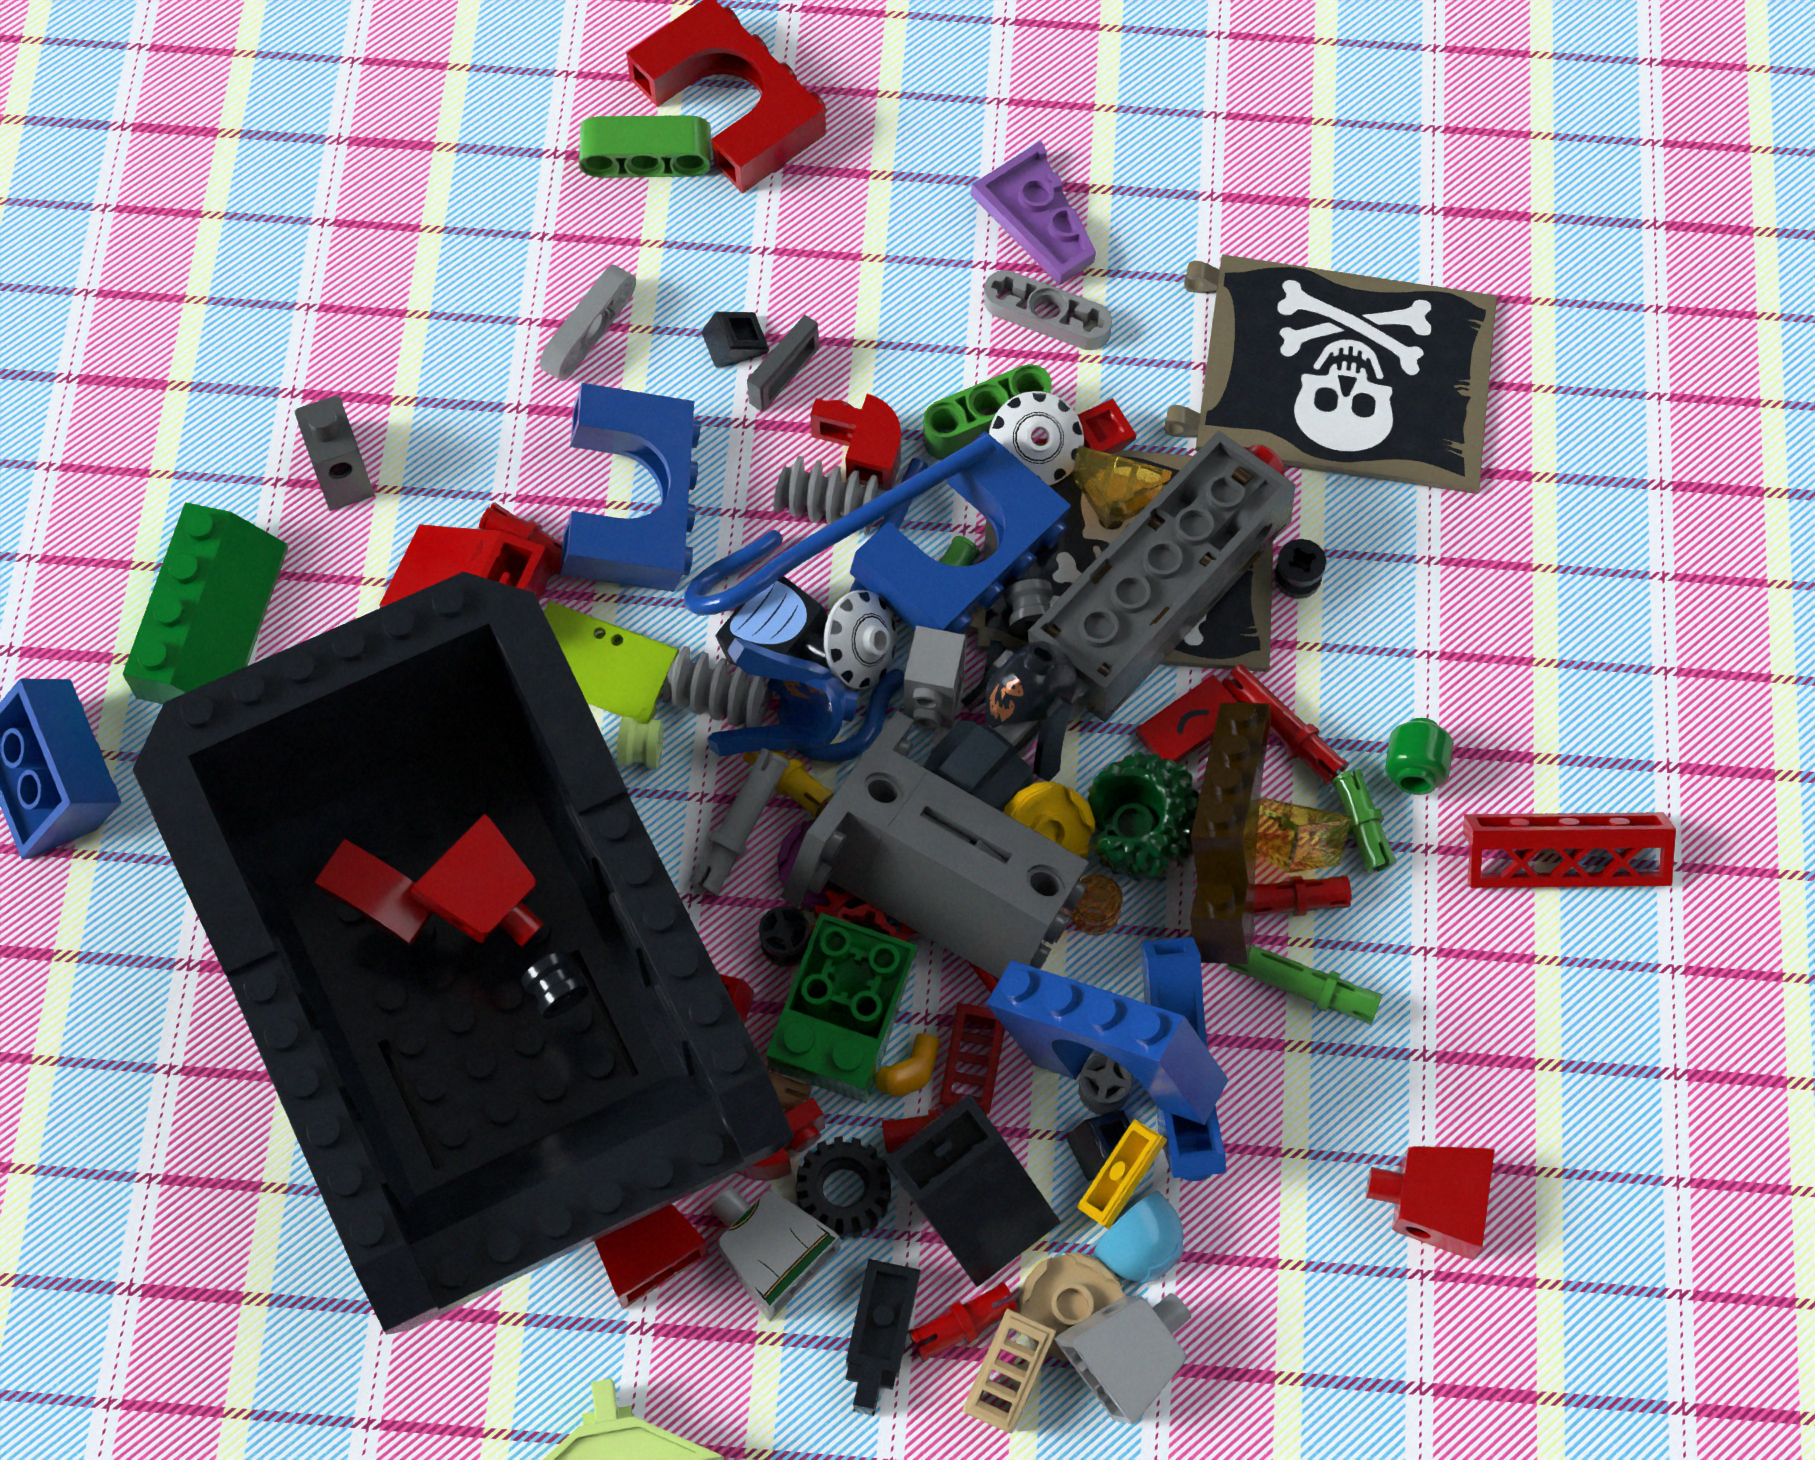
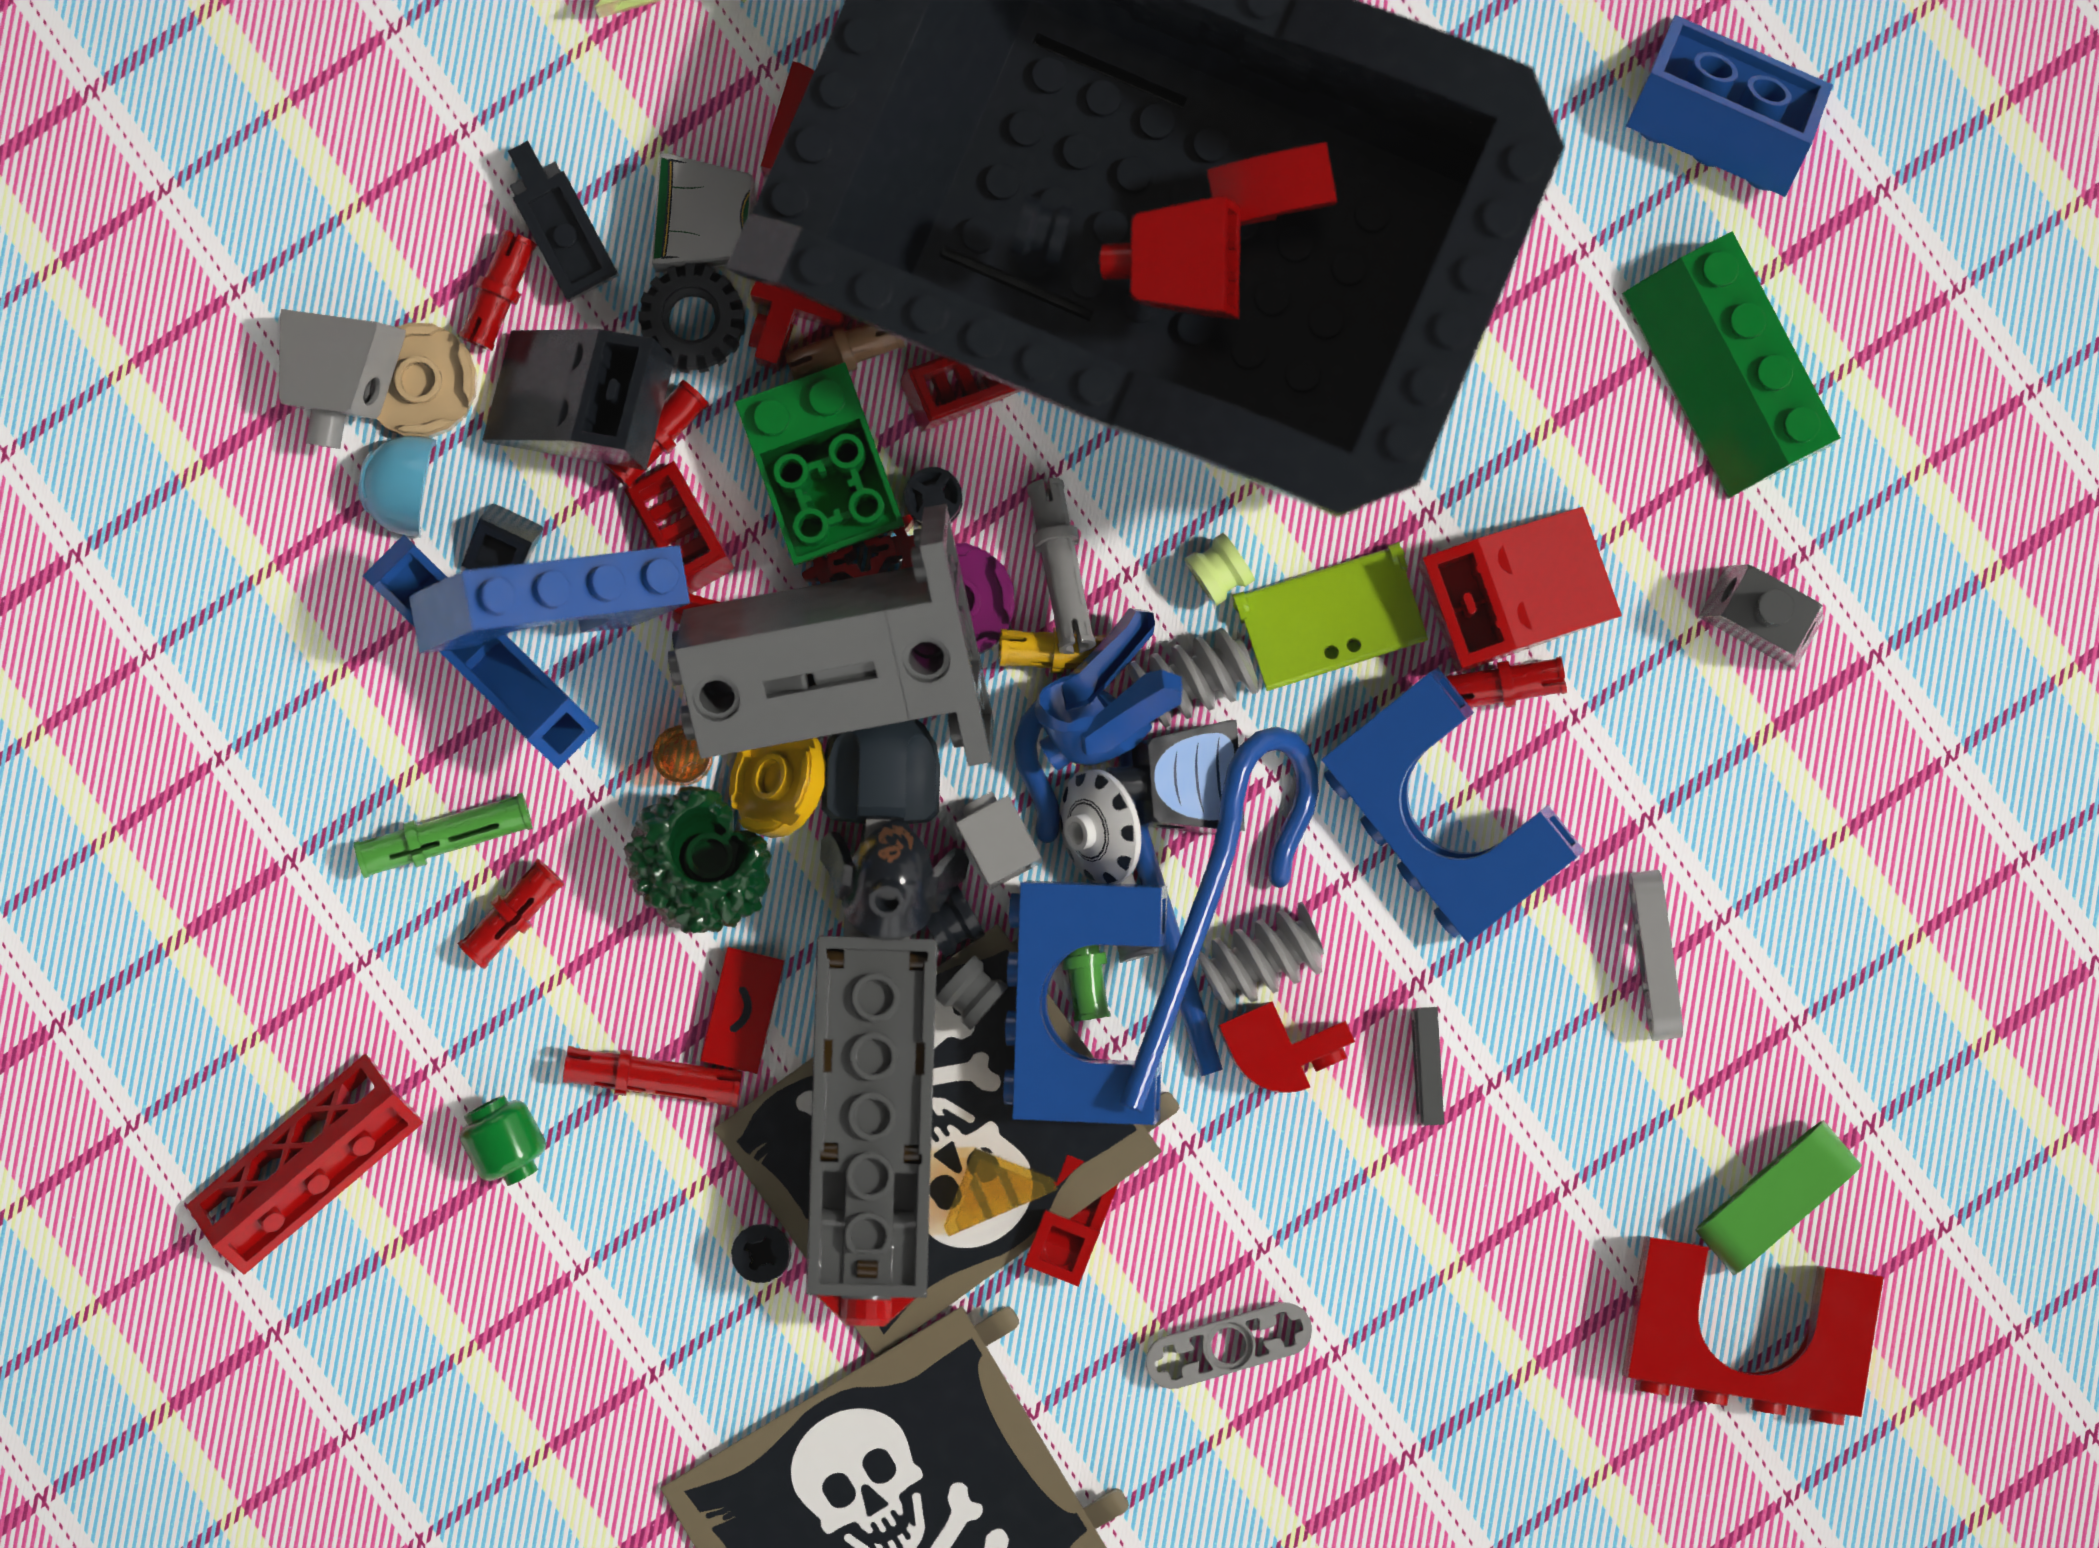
camera: 140 degrees right, 20 degrees up
black slope [702,311,770,368] -> none
light orange arm [875,1033,941,1097] -> none
bright green beam [923,364,1052,460] -> none
tan slope [962,1308,1057,1434] -> none
medium lavender wing [970,140,1096,286] -> none
white dish [989,391,1084,486] -> none
yellow slope [1077,1119,1167,1230] -> none
dark brown arch [1190,702,1272,964] -> none
clear yellow slope [1256,797,1351,873] -> none
bright green pin [1331,769,1397,874] -> none
red torso [1365,1146,1495,1260] -> none

